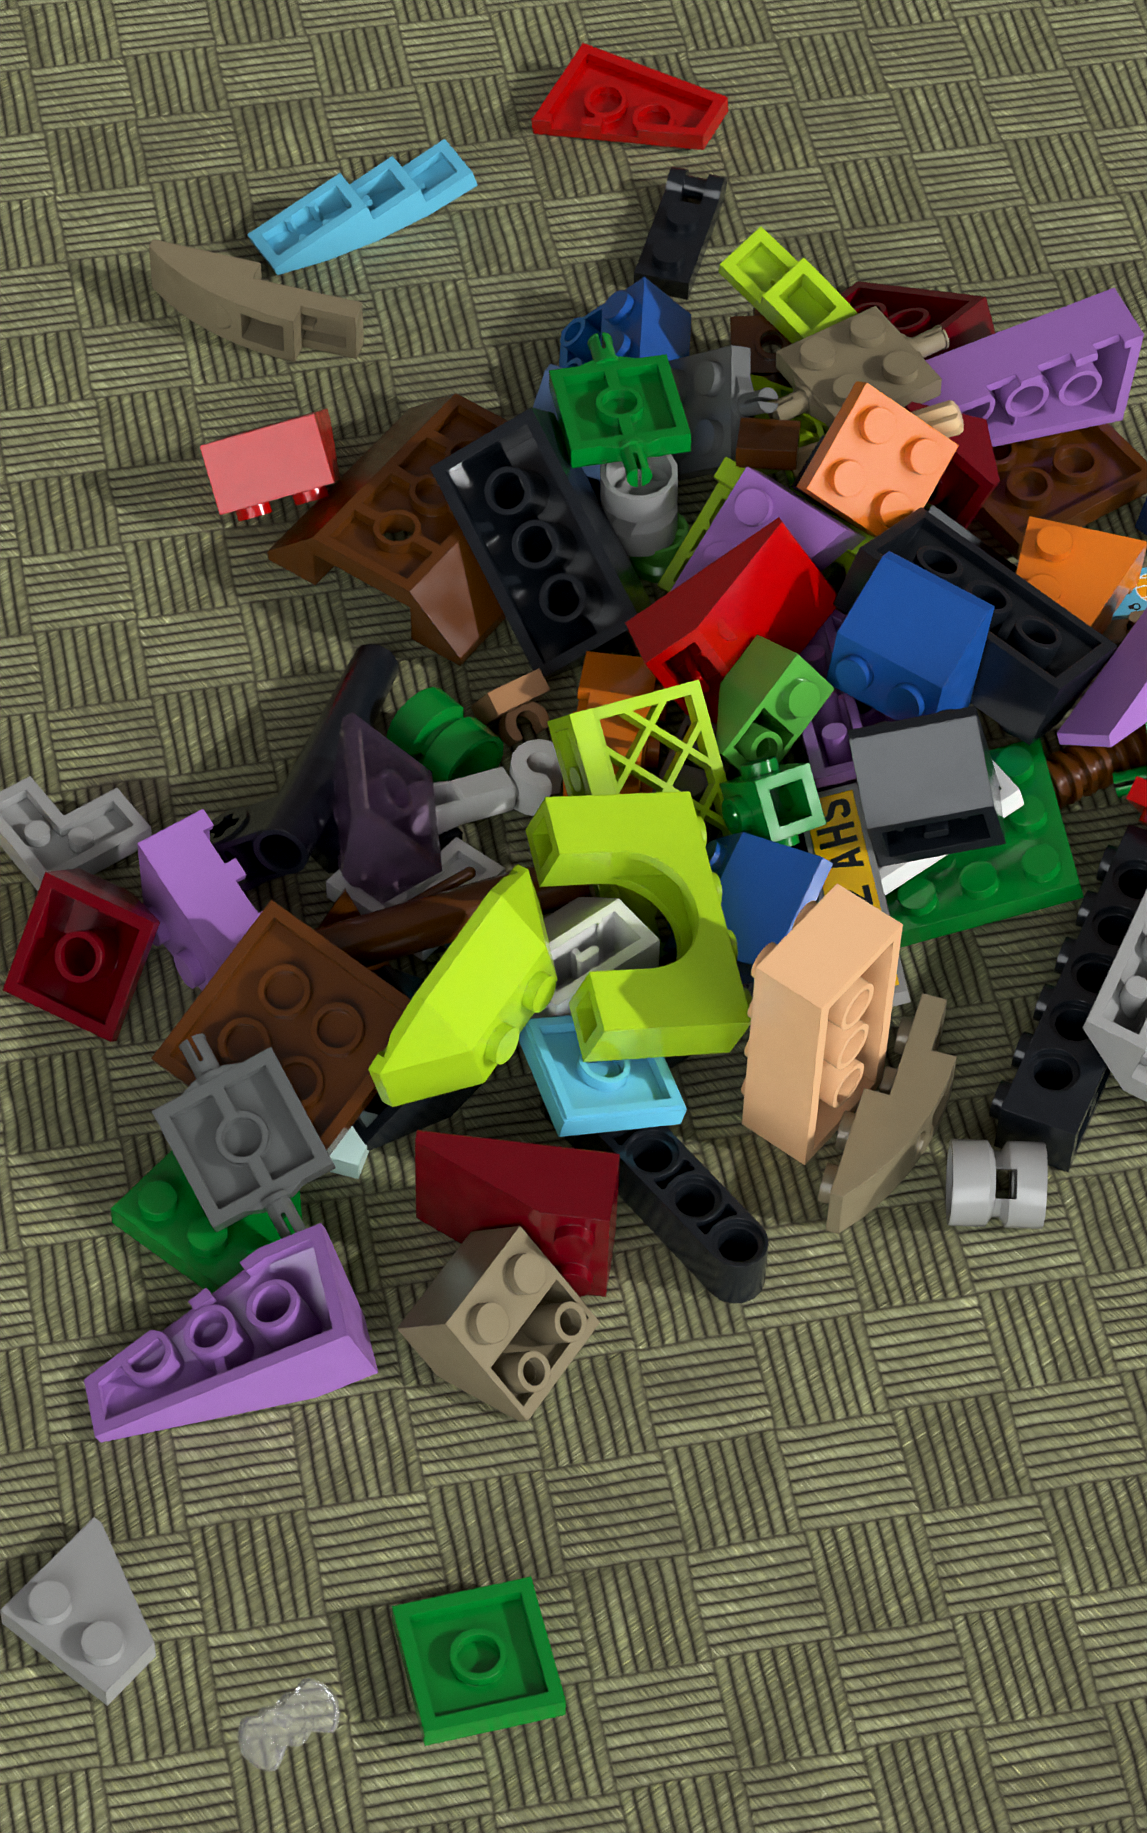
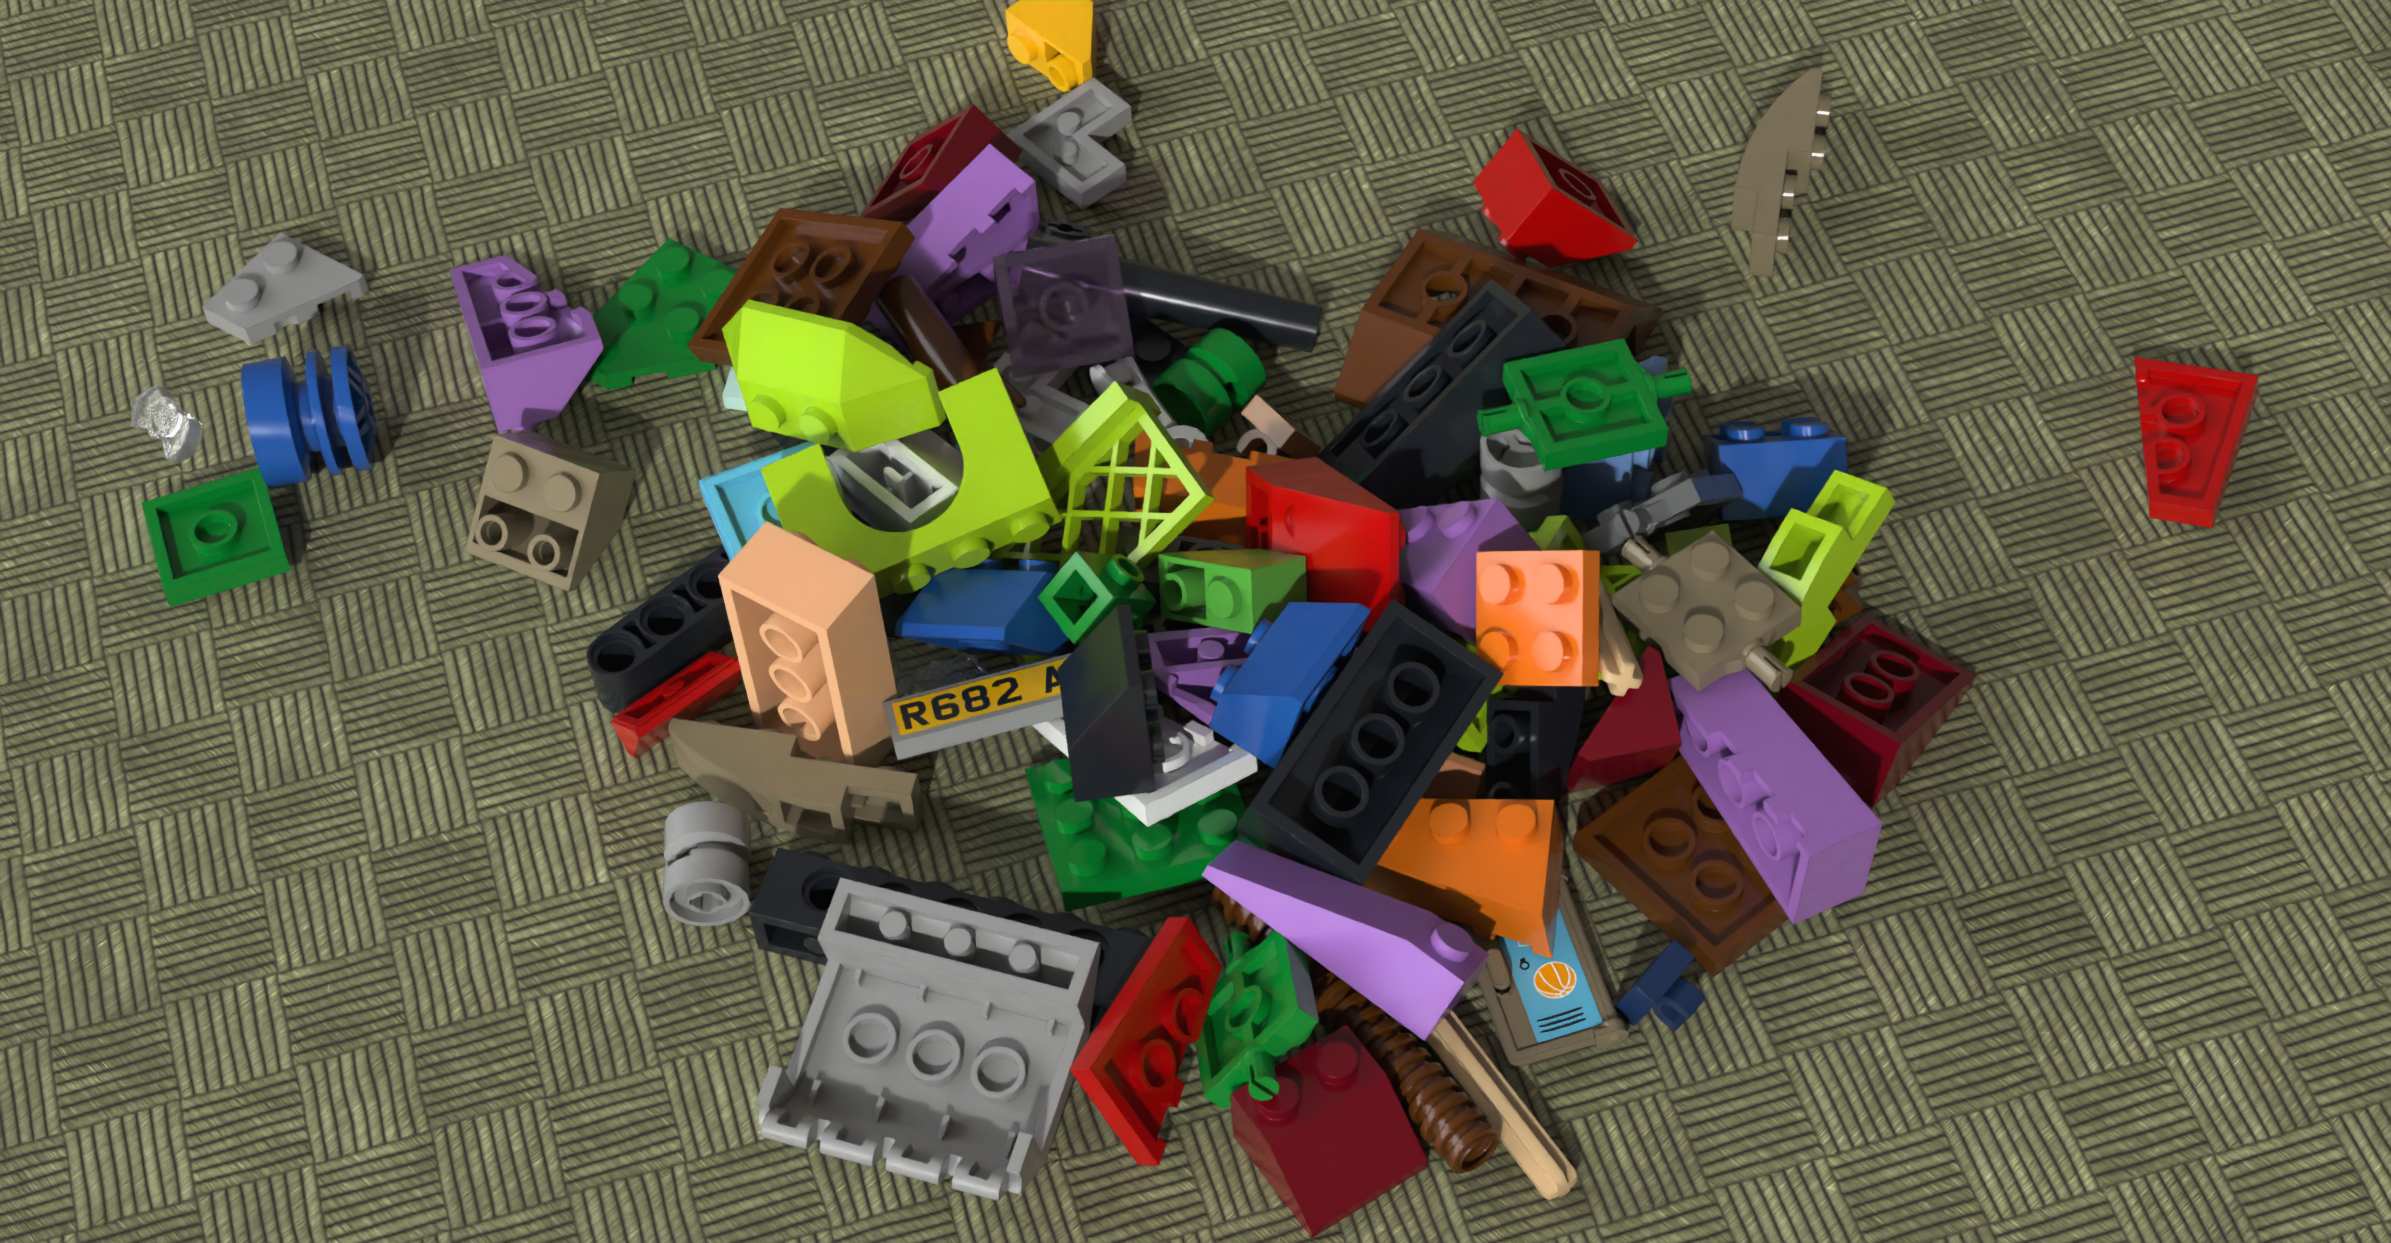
camera: 90 degrees right, 0 degrees up
dark grey plate [152,1033,336,1239] -> none
medium azure slope [247,139,478,275] -> none
dark red slope [415,1130,620,1297] -> none
black plate [634,166,727,300] -> none
reddish brown tile [736,417,801,471] -> none
none -> blue wheel [241,344,377,488]
none -> red slope [610,651,742,758]

